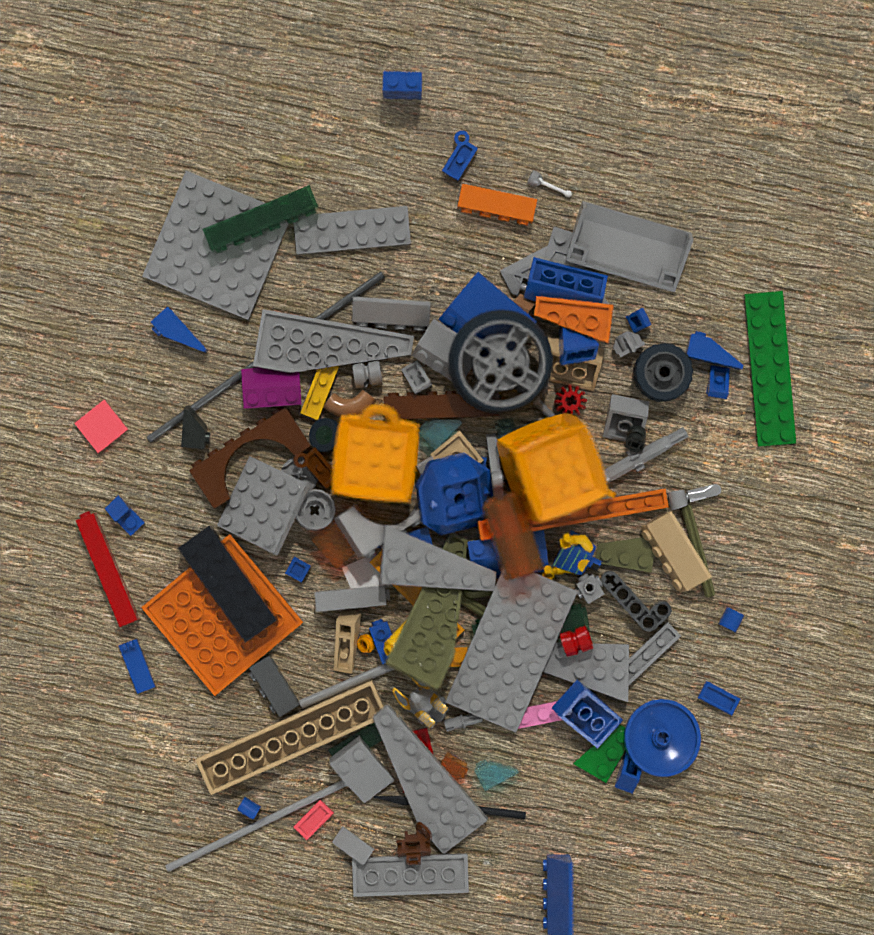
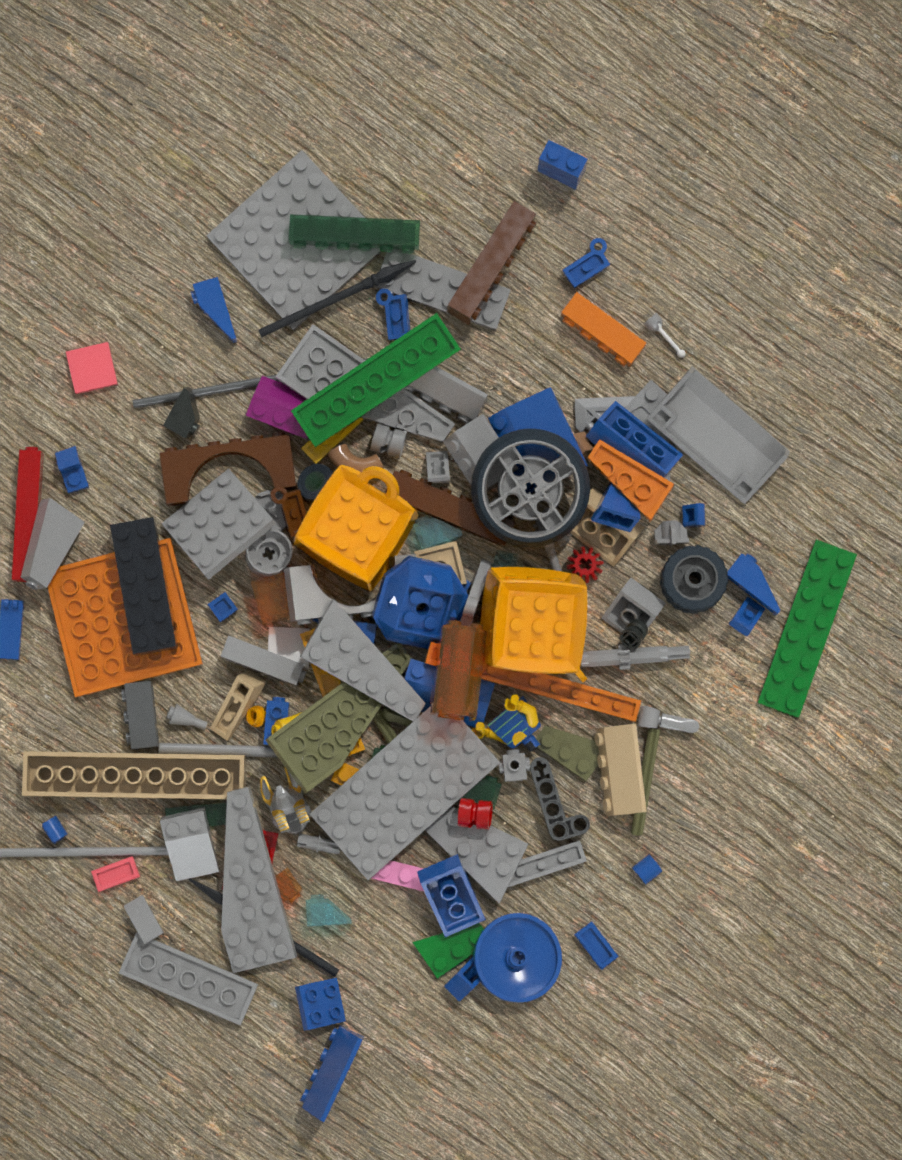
camera: 25 degrees right, 5 degrees down
reddish brown piece [396,822,432,866] -> none
none -> light grey slope [21,498,85,590]
none -> light grey cone [166,703,207,730]
none -> black piece [258,260,416,337]
none -> green plate [291,313,461,447]
none -> blue plate [295,978,346,1031]
none -> blue hinge [376,288,410,341]
none -> reddish brown brick [447,201,537,325]

